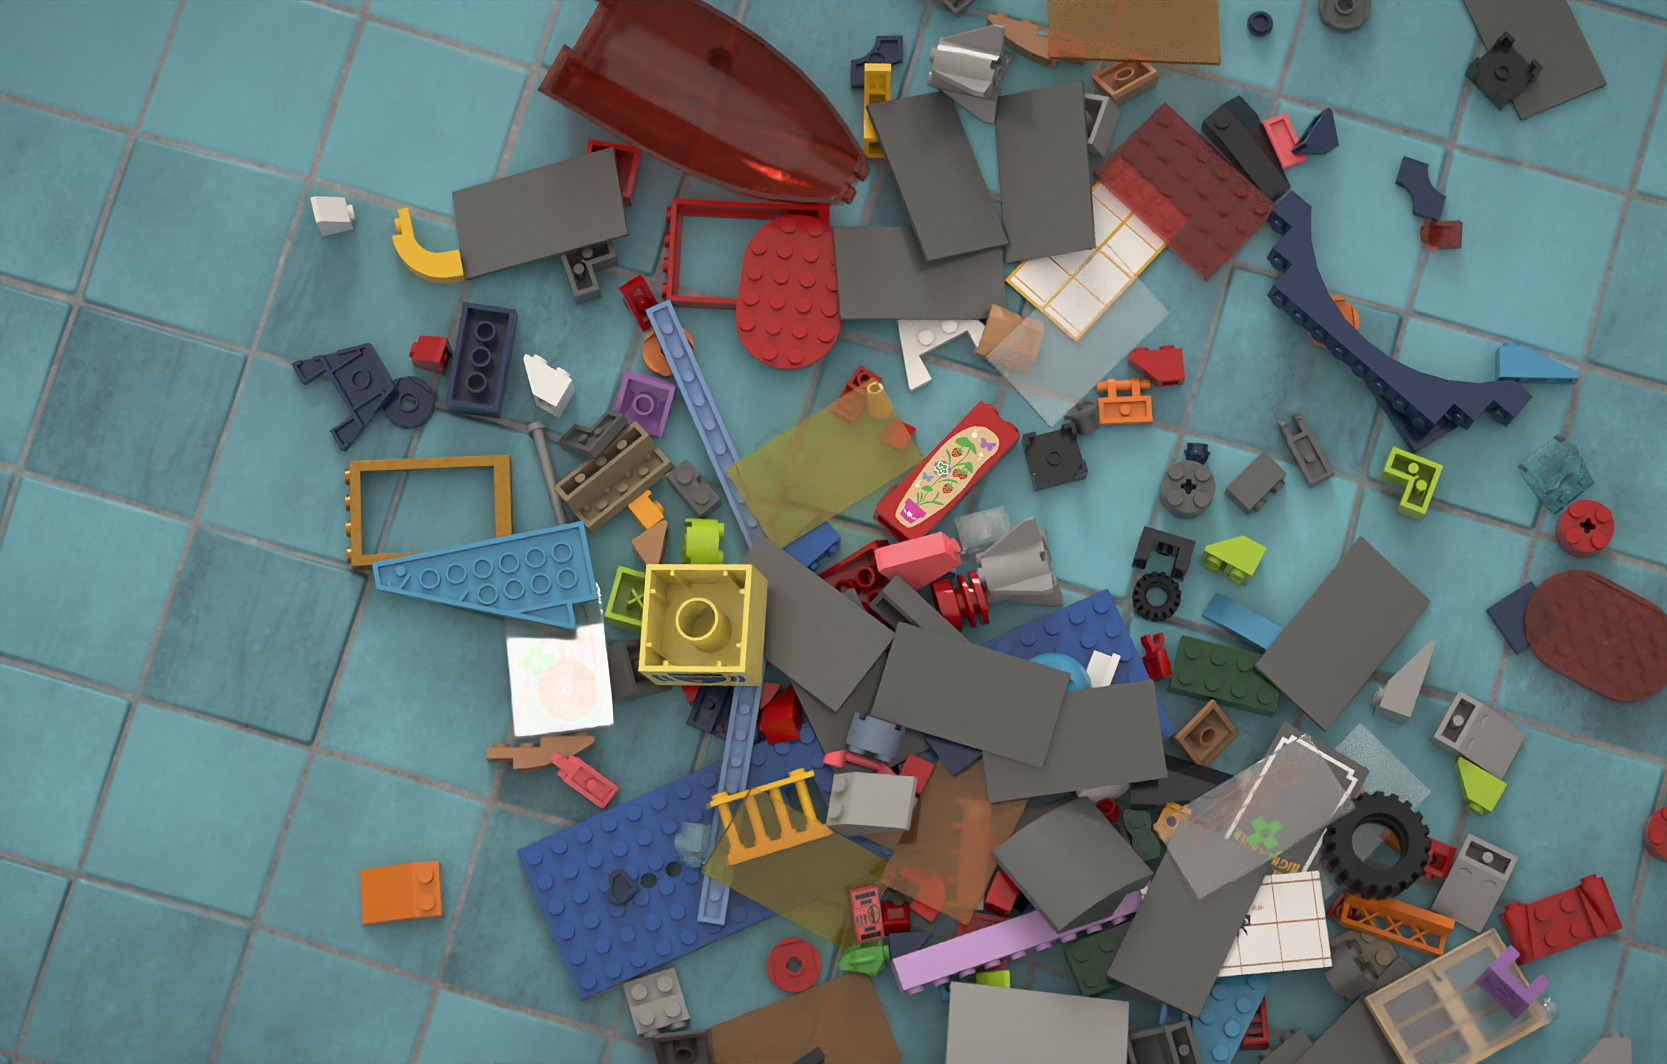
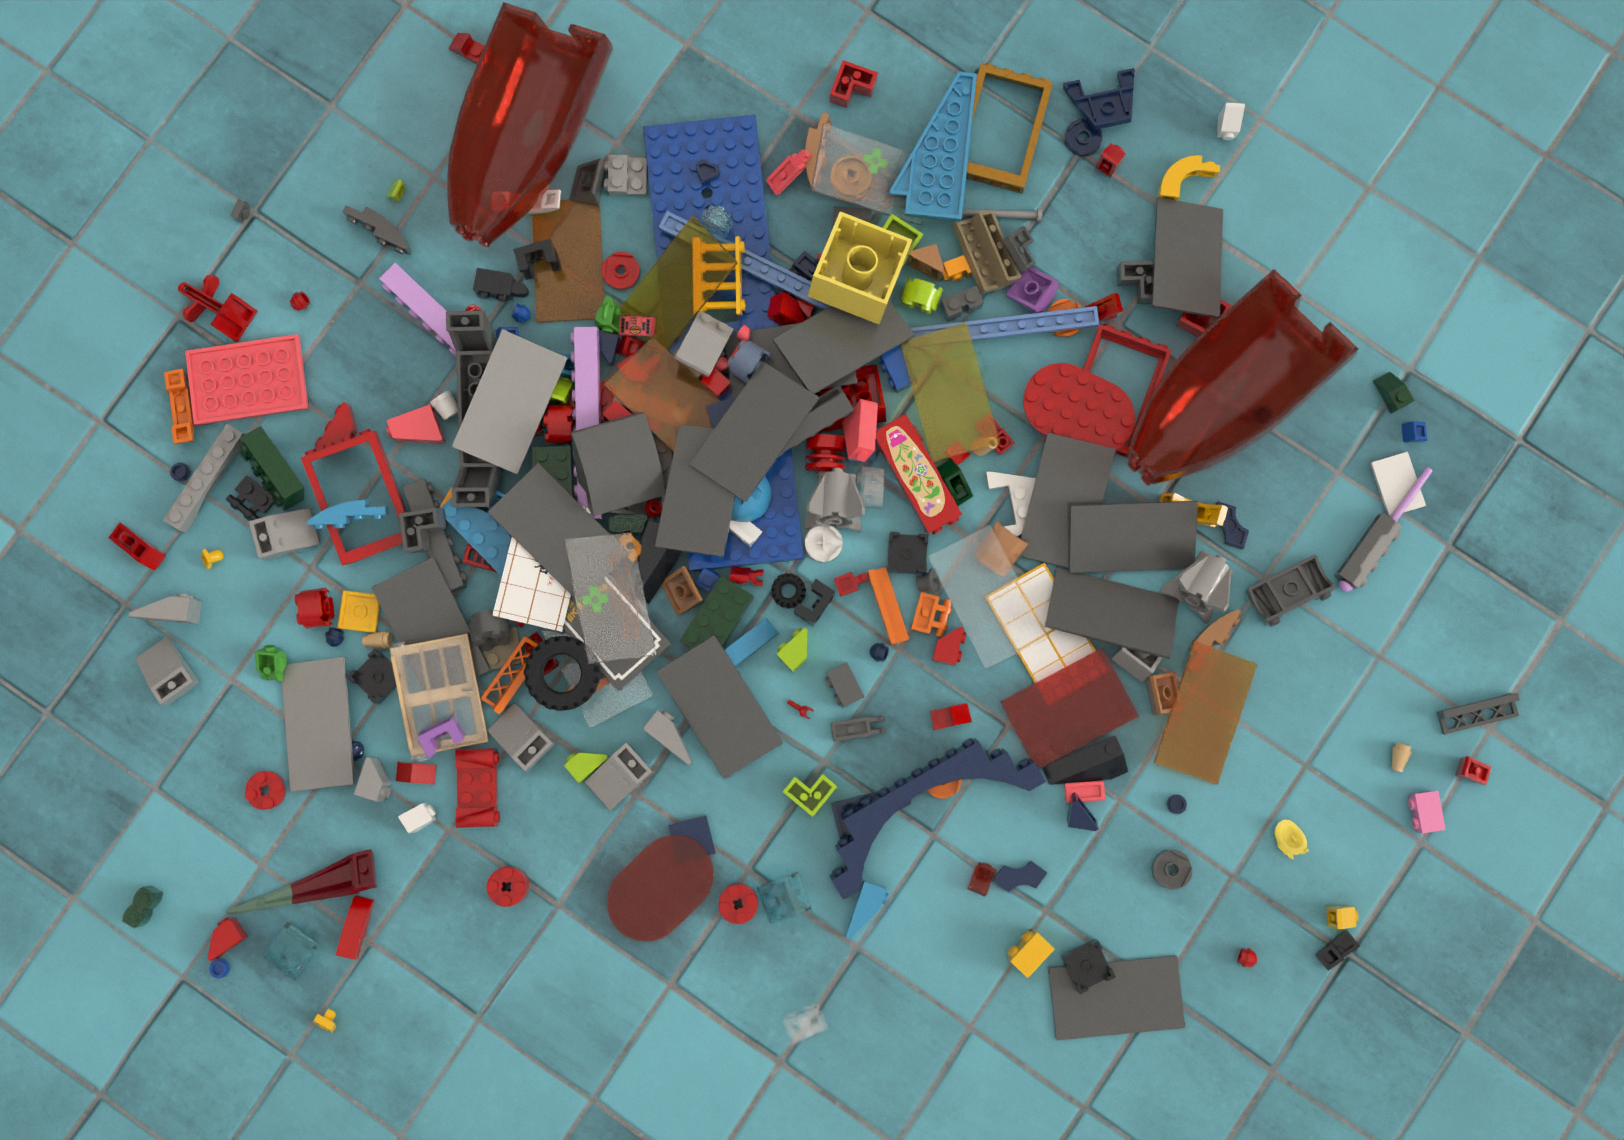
camera: 110 degrees right, 5 degrees up
orange slope [360,861,445,925] -> none
dark blue brick [445,302,518,419] -> none
white slope [523,354,575,418] -> none
dark grey brick [1159,460,1215,519] -> none
red brick [1421,837,1457,880] -> none
none -> slope [396,762,437,784]
none -> white slope [398,803,436,833]
none -> red brick [544,405,575,443]
none -> blue plate [695,568,721,592]
none -> red hand [787,700,814,719]
none -> white tile [805,525,843,563]
none -> red brick [830,60,878,108]
none -> red plate [834,572,870,597]
none -> orange fence [867,567,909,646]
none -> red slope [930,703,972,730]
none -> dark green slope [937,459,973,506]
none -> yellow brick [1006,929,1054,978]

